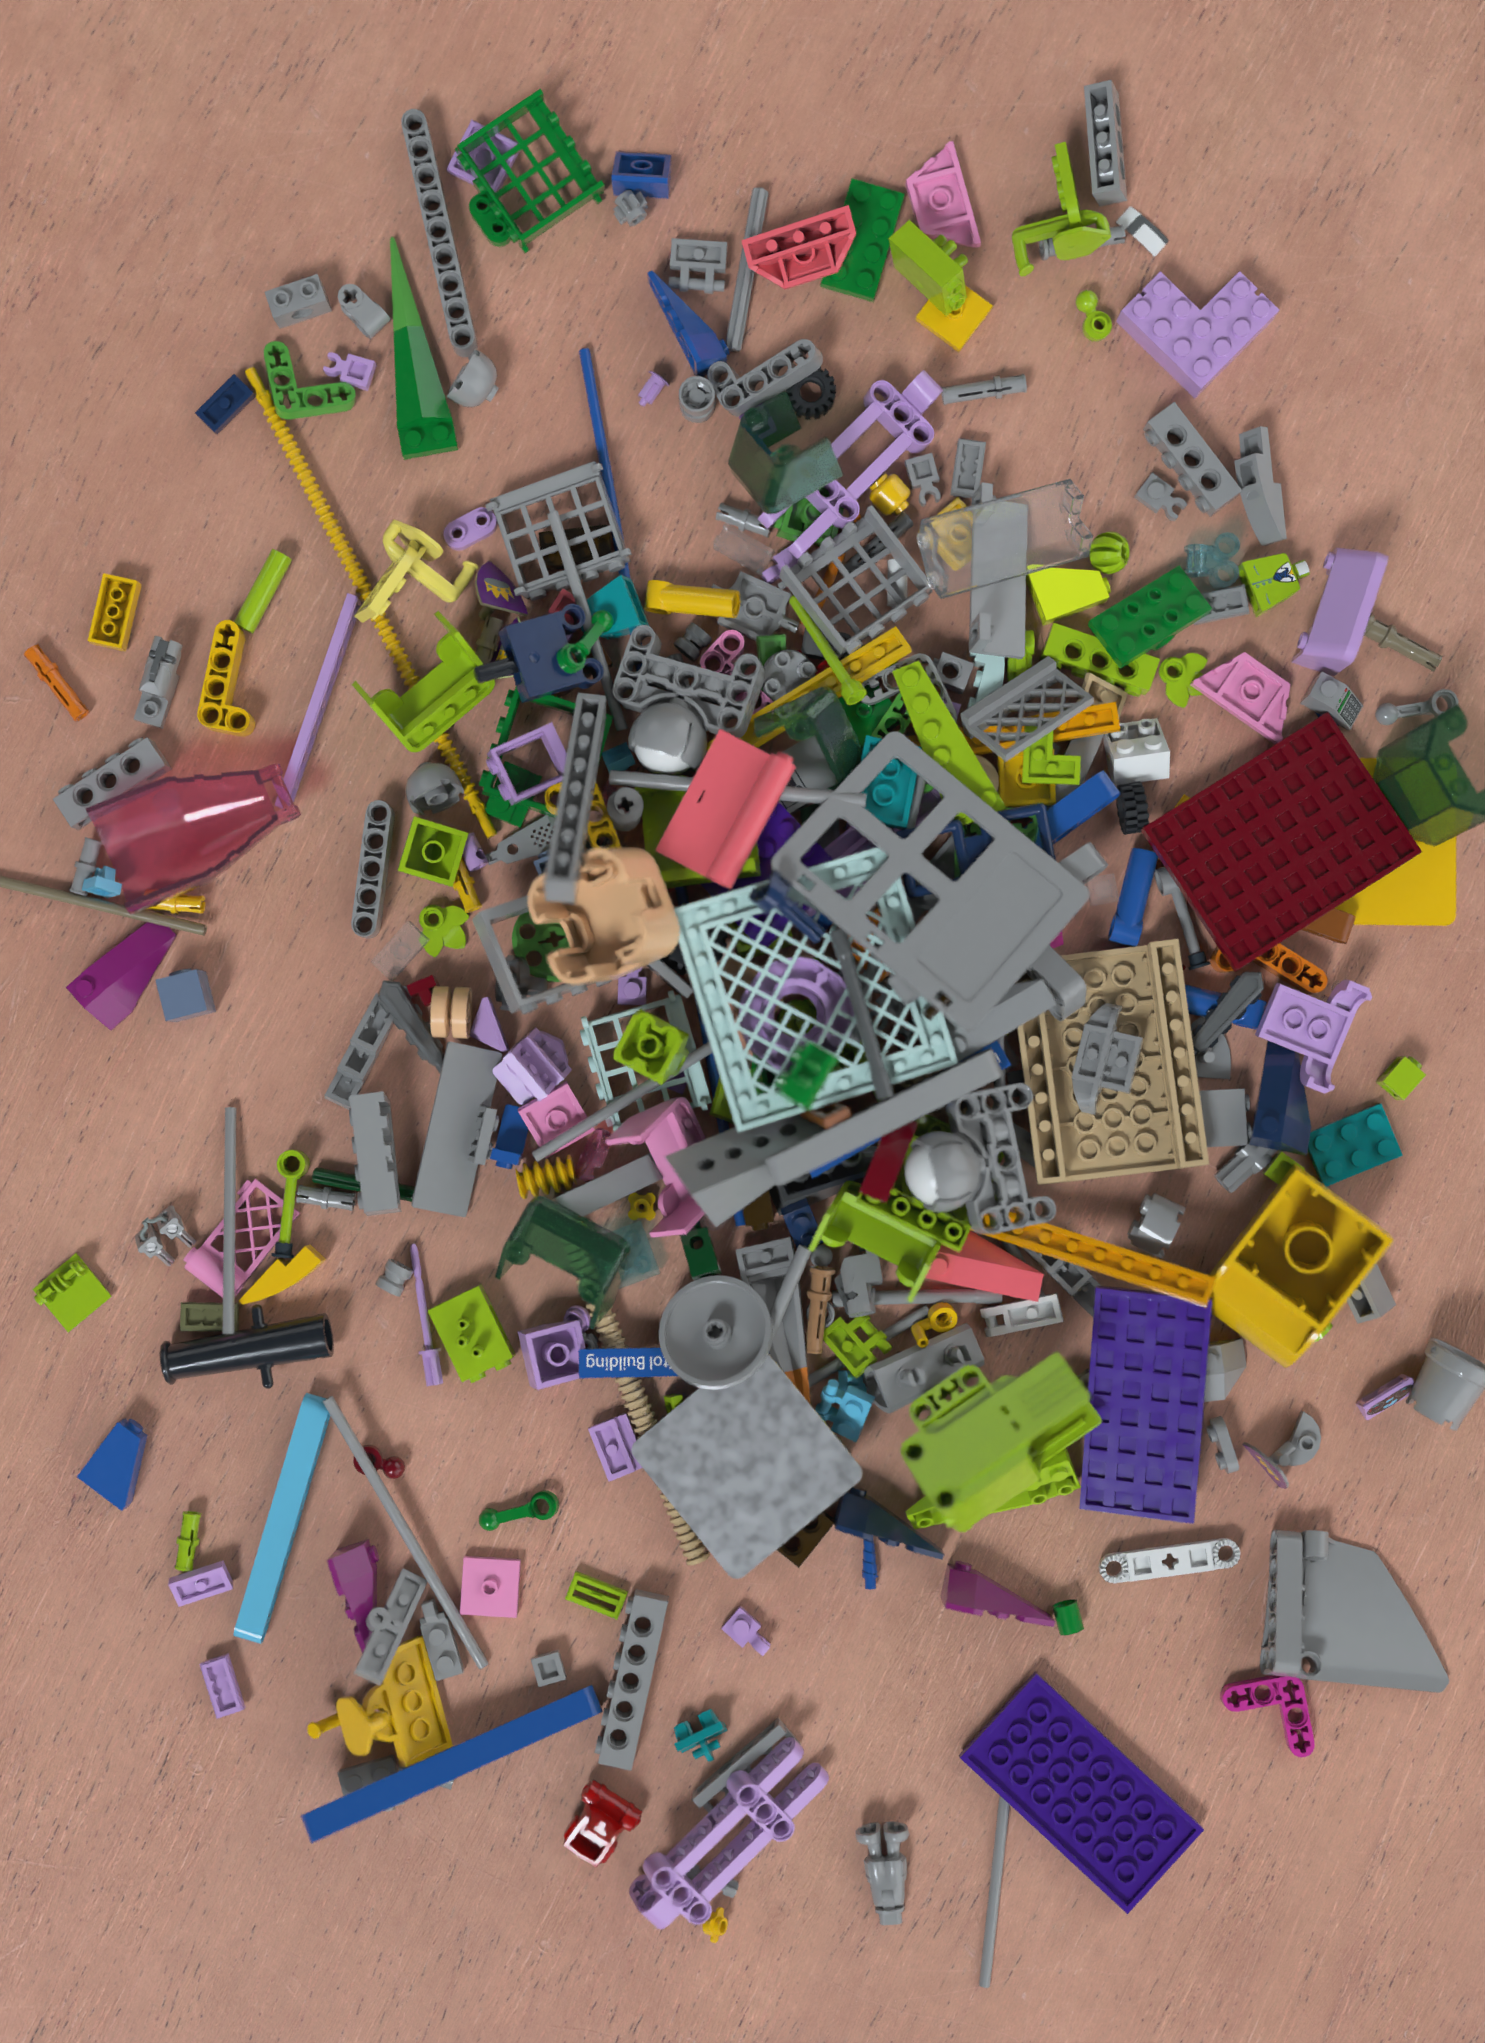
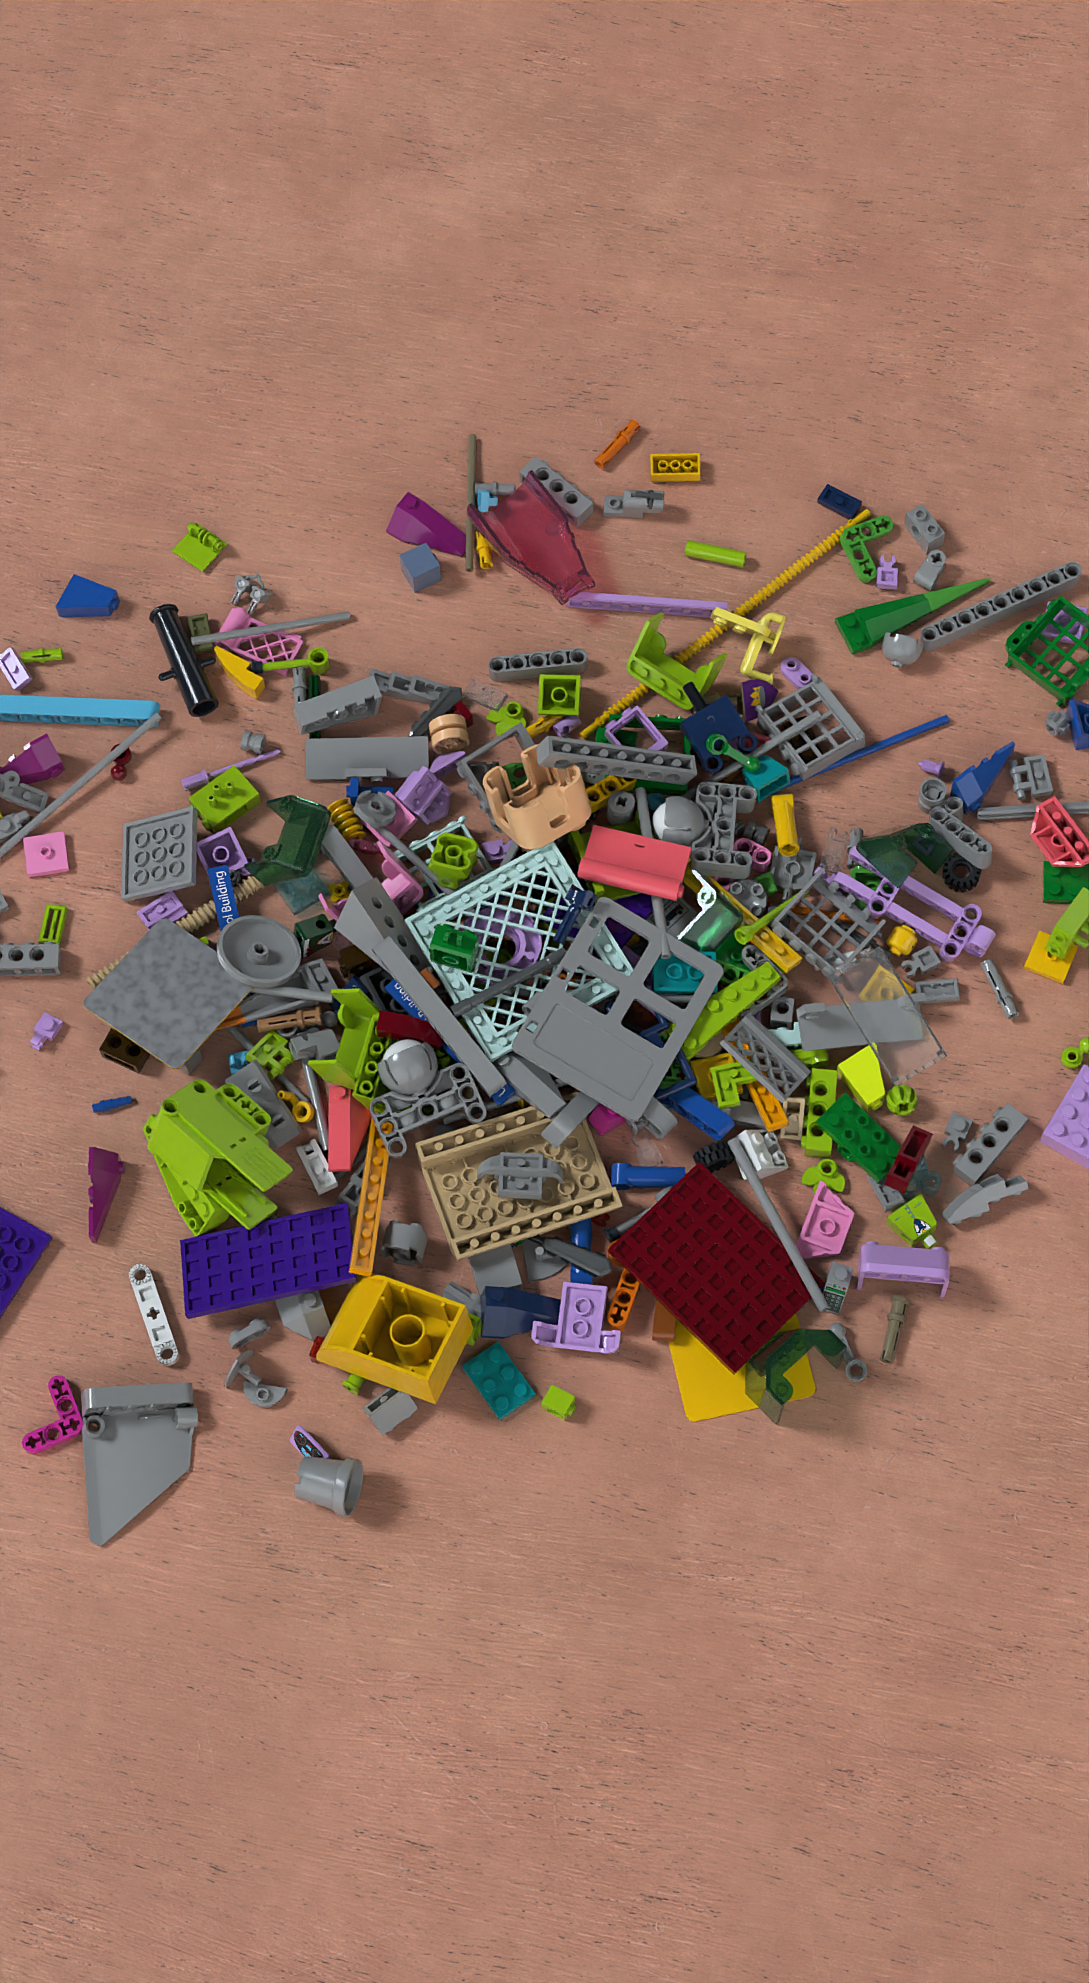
camera: 80 degrees right, 20 degrees down
yellow beam [197,620,255,737] -> none
light grey cylinder [405,762,464,815] -> none
green piece [479,1490,559,1531] -> none
medium azure plate [815,1379,875,1442] -> none
dark blue wedge [834,1486,944,1560] -> none
green beam [1052,1599,1084,1635] -> none
none -> light grey plate [121,806,197,902]
none -> clear red tile [309,1336,325,1364]
none -> light grey plate [354,790,396,829]
none -> light grey piece [728,1138,830,1313]
none -> dark red slope [885,1125,933,1194]

